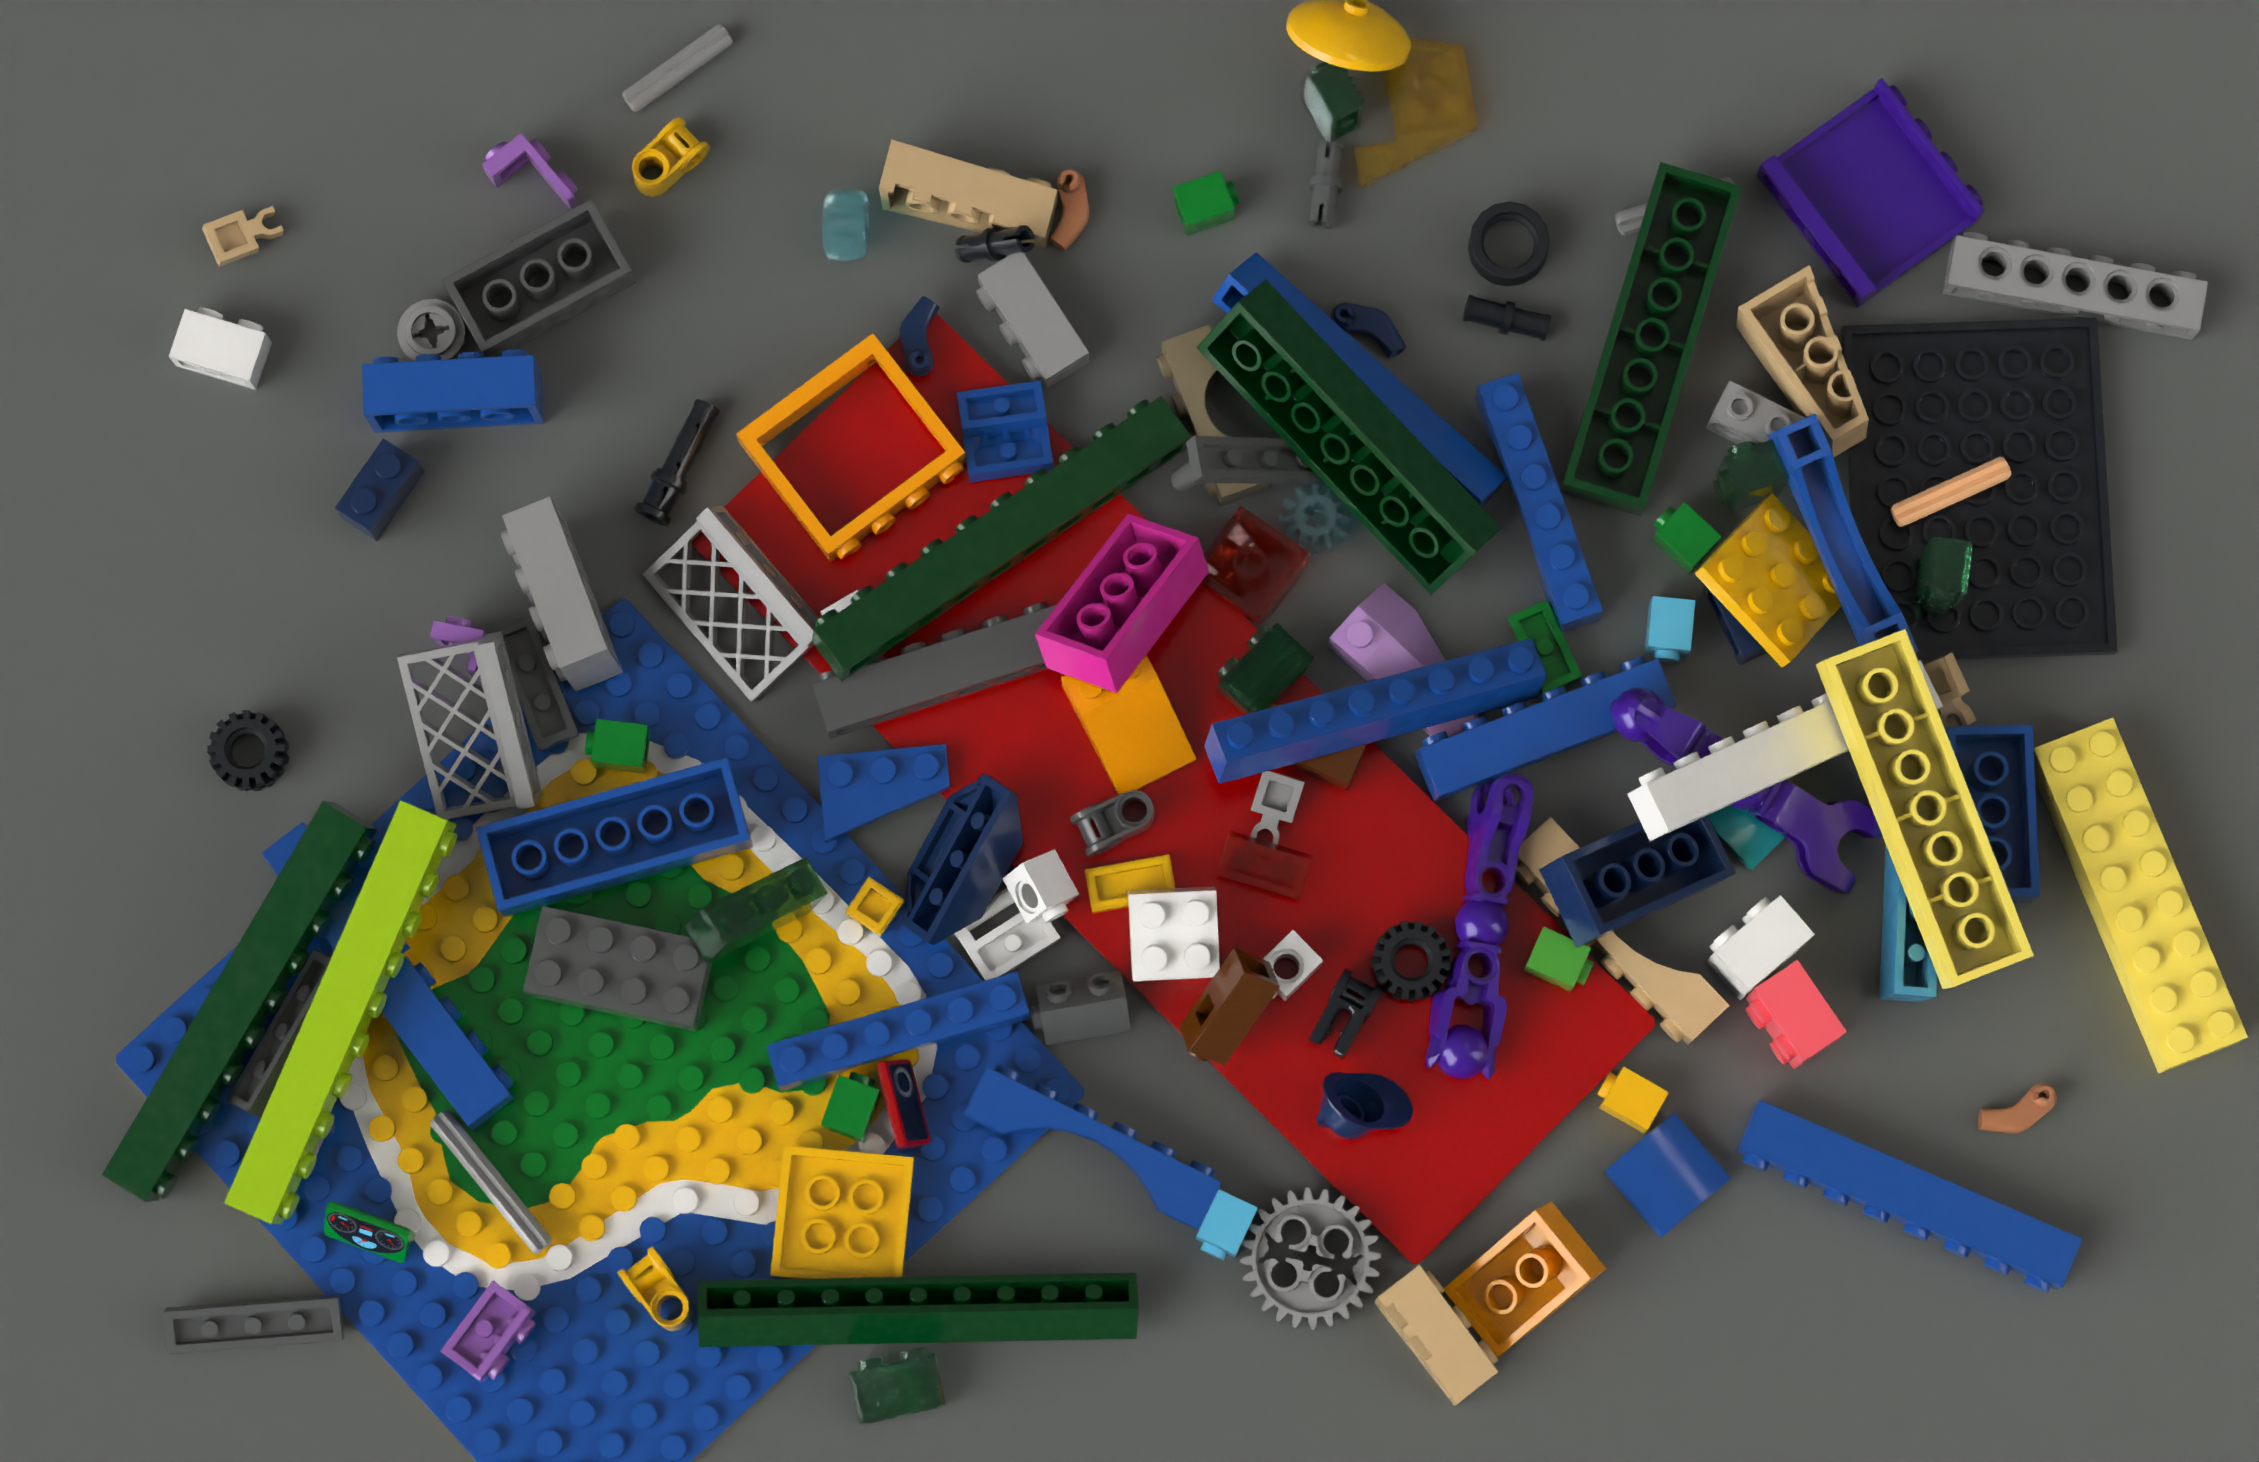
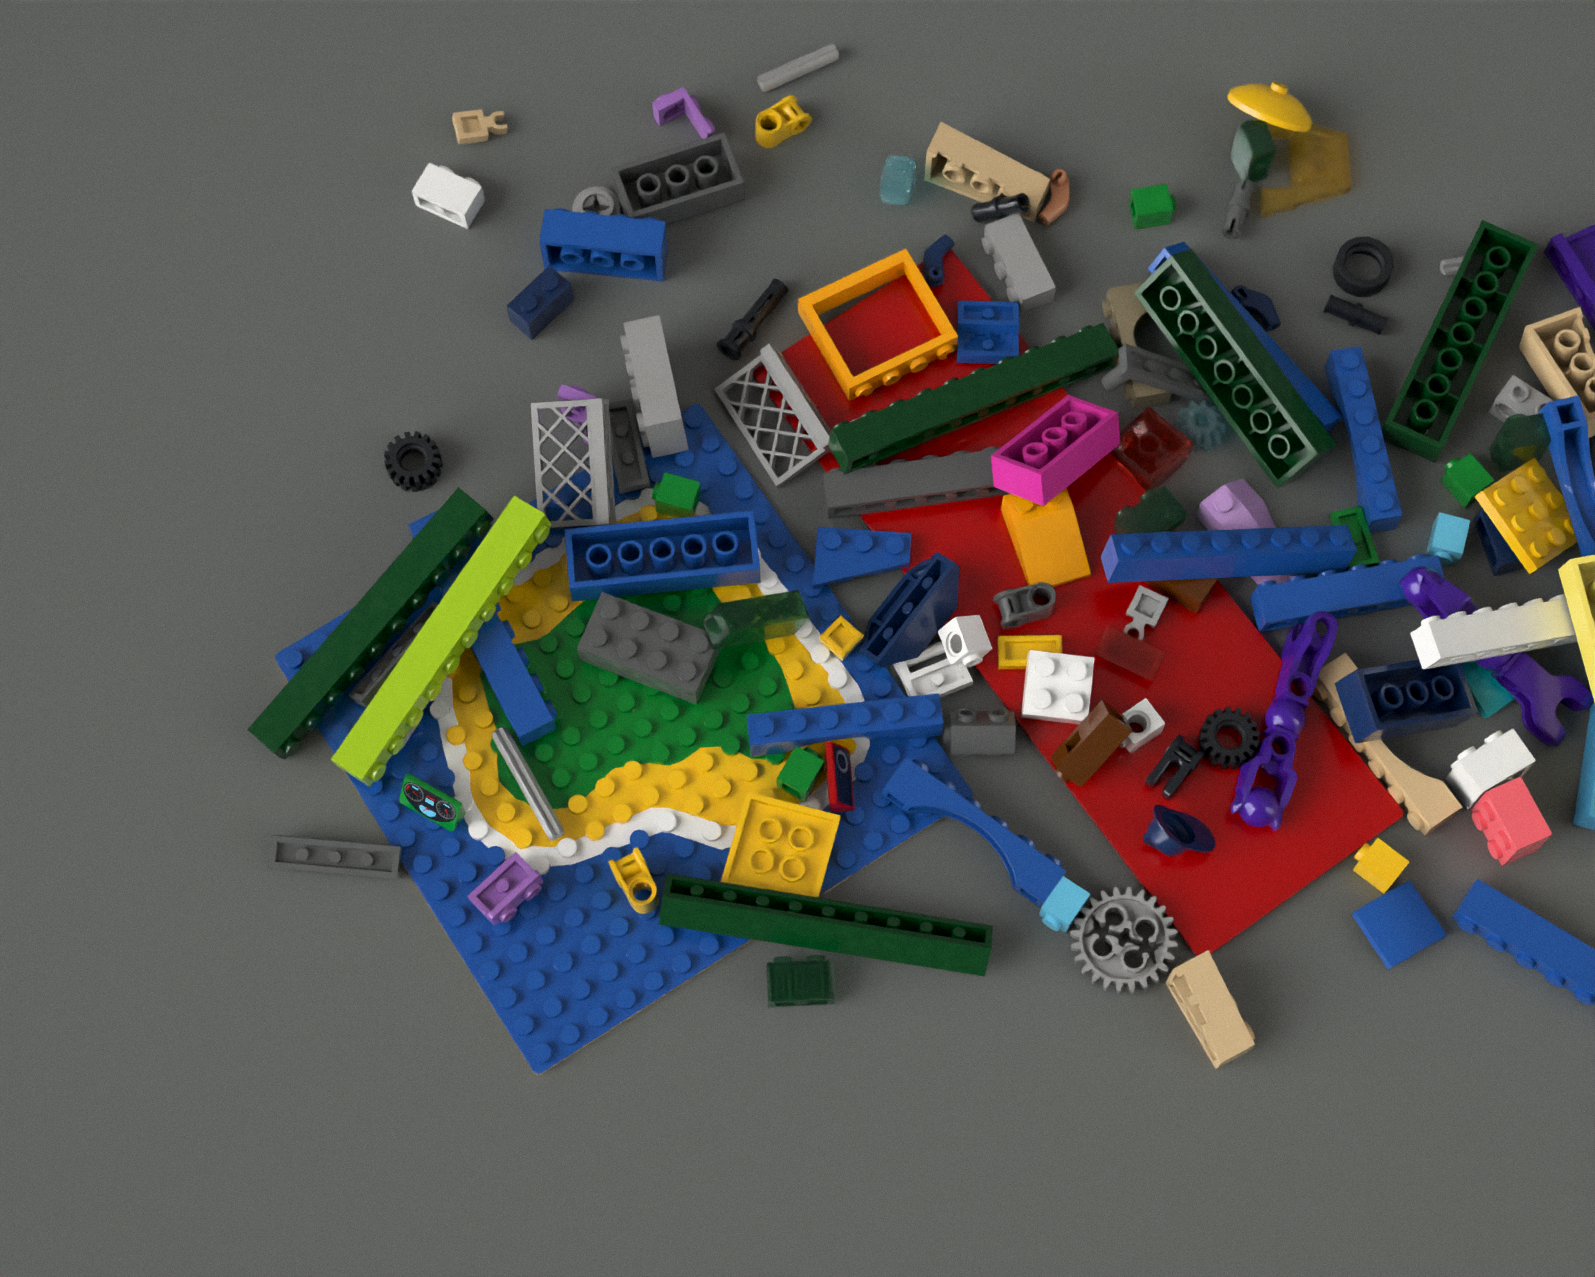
camera: 10 degrees right, 10 degrees down
light orange slope [1444,1201,1607,1358] -> none
bright green brick [1523,927,1594,992] -> none

